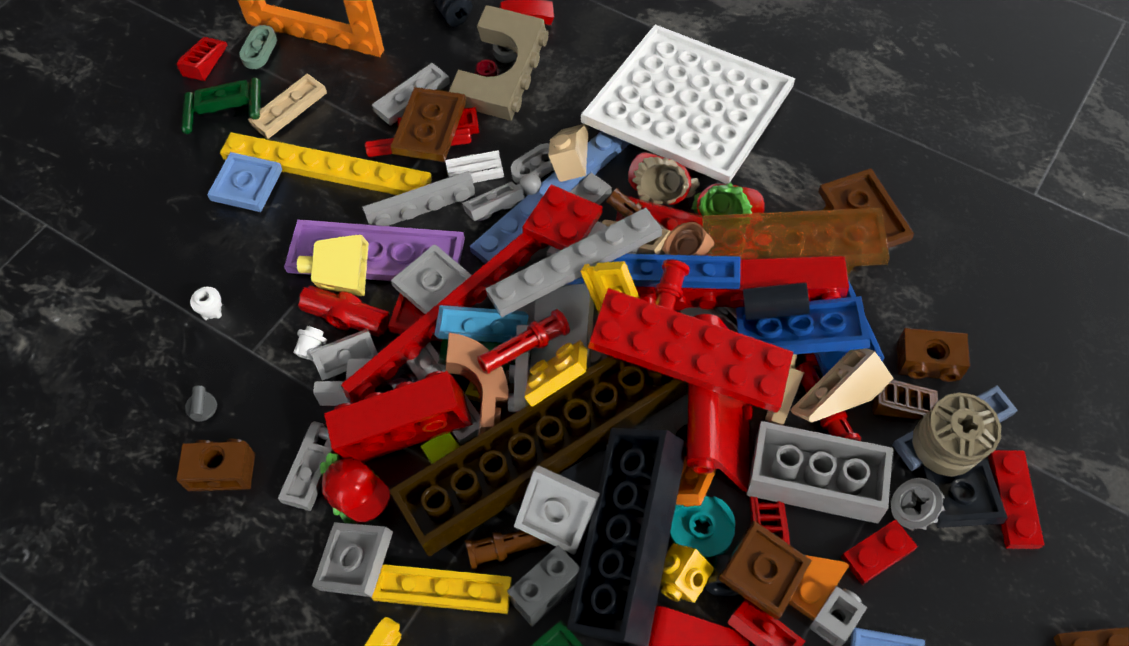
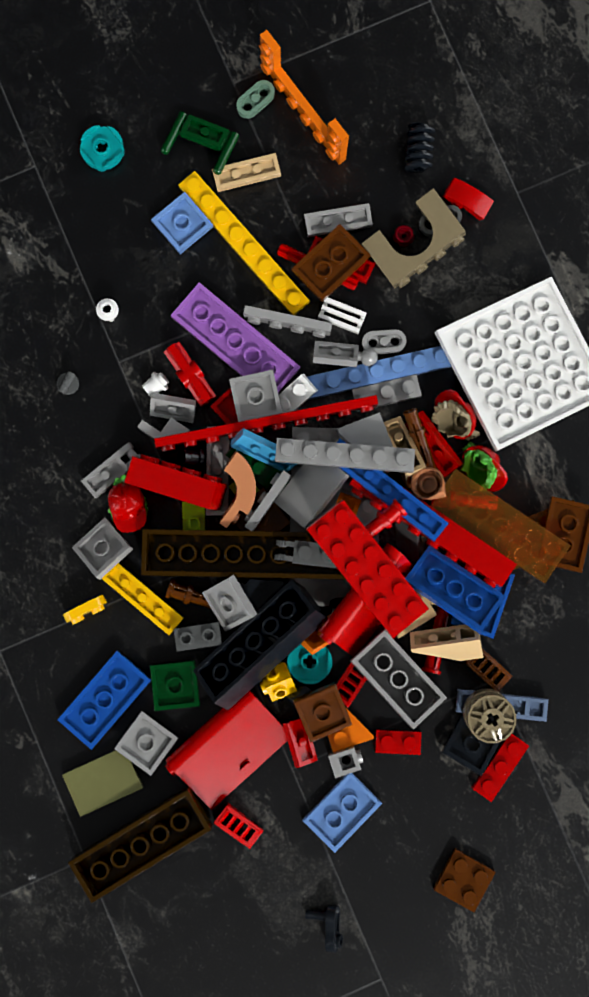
camera: 30 degrees right, 25 degrees up
red slope [176,37,228,81] -> none
reddish brown brick [176,439,255,491] -> none
light yellow torso [297,235,369,296] -> none
red pin [477,309,570,375] -> none
red plate [522,184,603,250] -> none
yellow plate [524,340,588,407] -> none
tan slope [548,124,589,182] -> none
yellow plate [580,261,640,313] -> none
black brick [743,282,810,321] -> none
light grey gear [891,478,945,531] -> none
reddish brown brick [897,328,970,382] -> none
none -> teal plate [80,125,125,172]
none -> dark grey hinge [274,540,336,568]
none -> white plate [279,374,318,413]

